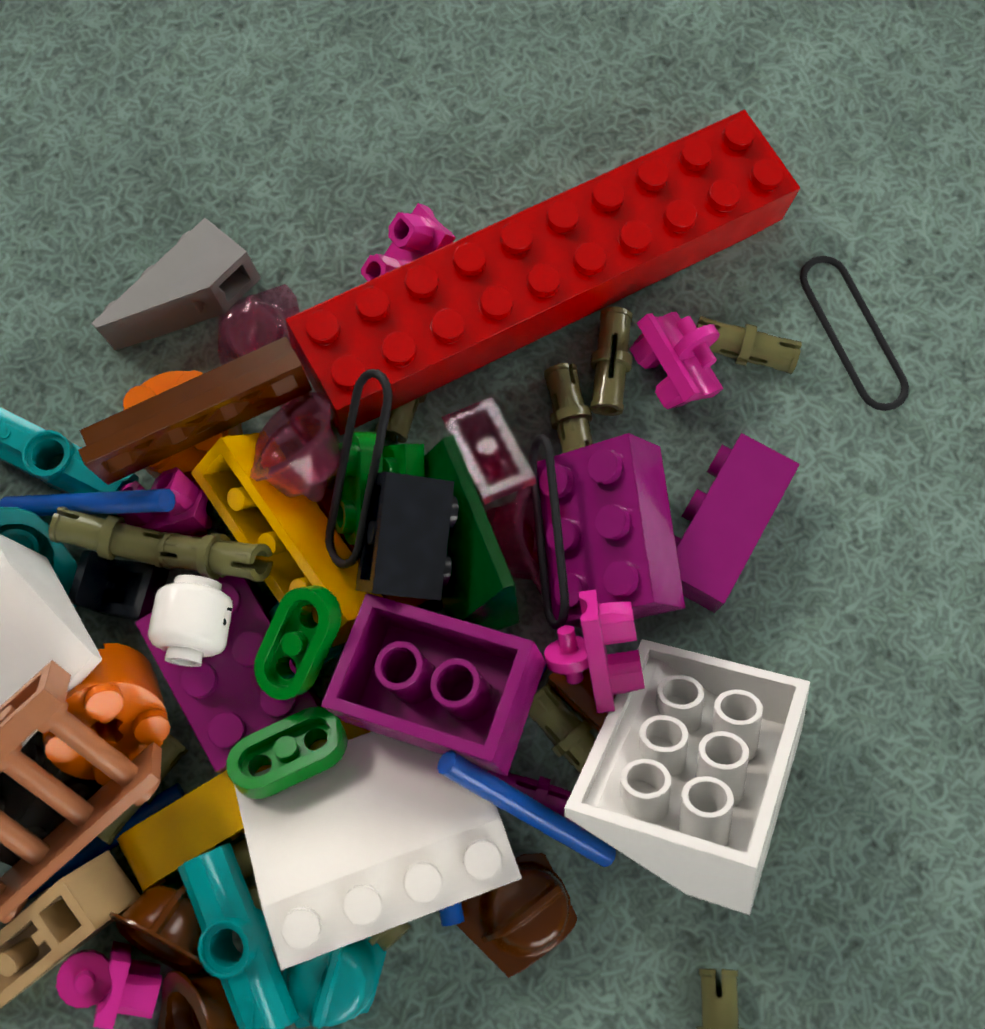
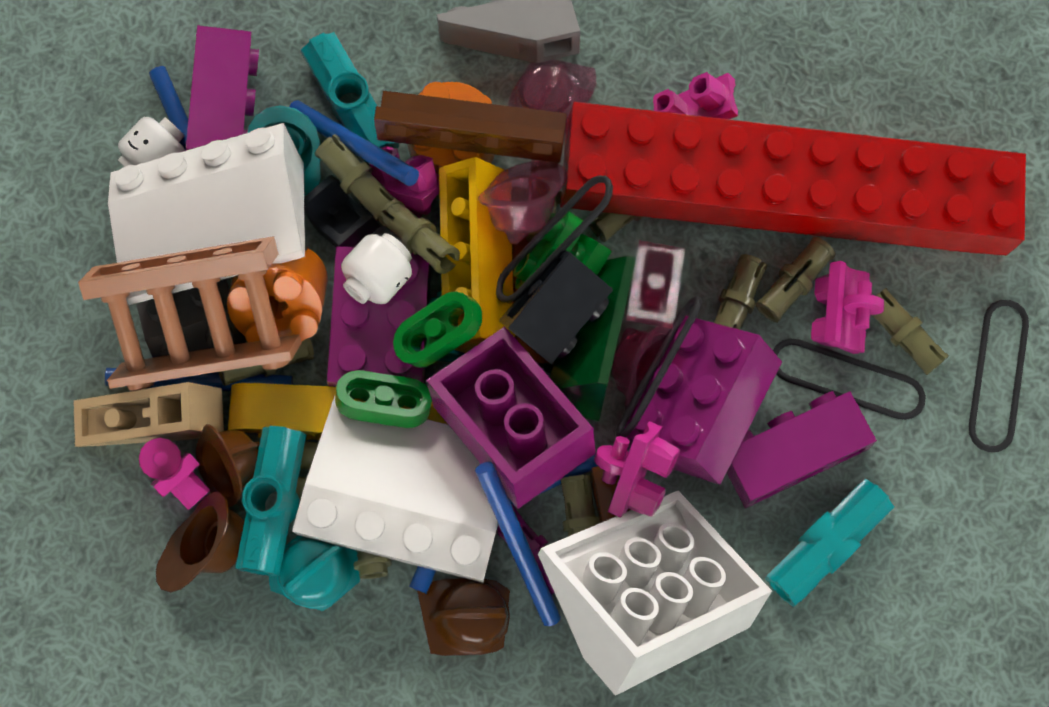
camera: 30 degrees right, 0 degrees up
none -> teal piece [765,478,895,607]
none -> black piece [773,338,926,420]

